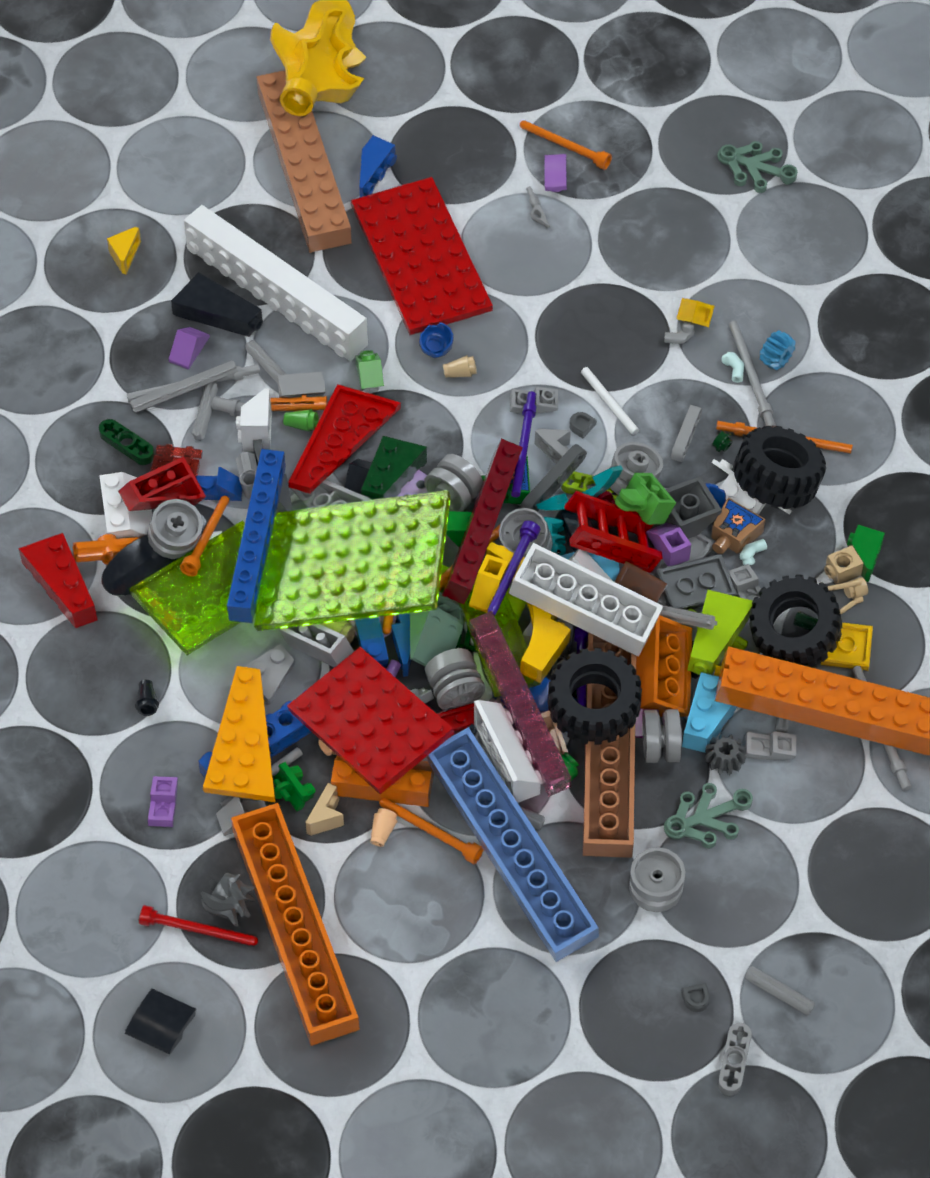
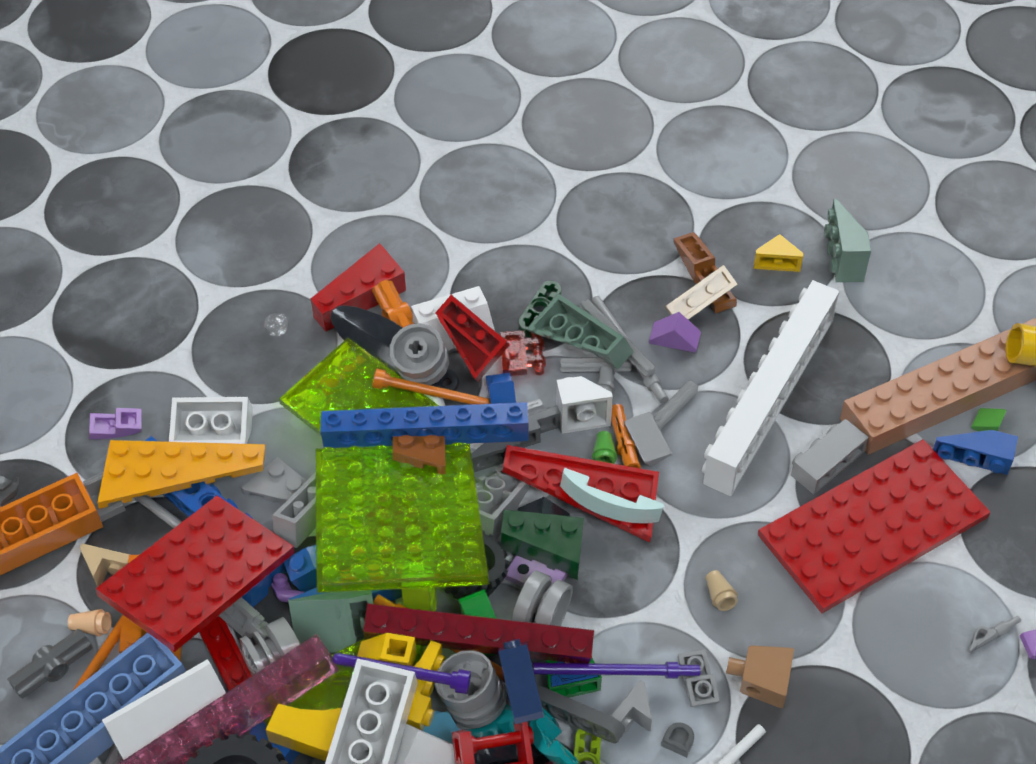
camera: 80 degrees right, 5 degrees down
black cone [135,680,159,716] -> none
black slope [171,272,263,337] -> none
green hips [273,762,316,811] -> none
bright green slope [355,350,384,389] -> none
blue hair [419,322,454,358] -> none
none -> dark grey piece [7,629,93,699]
none -> white slope [169,397,253,444]
none -> clear plate [264,313,288,336]
none -> dark orange wing [393,435,446,474]
none -> dark blue slope [499,639,544,724]
none -> sand green wedge [527,294,634,370]
none -> light aqua slope [560,468,664,523]
none -> tan plate [665,265,737,319]
none -> dark orange slope [673,232,737,313]
none -> medium nougat torso [726,645,794,708]
none -> light grey brick [791,419,869,494]
none -> sand green slope [824,199,871,283]
none -> bright green slope [971,408,1007,432]

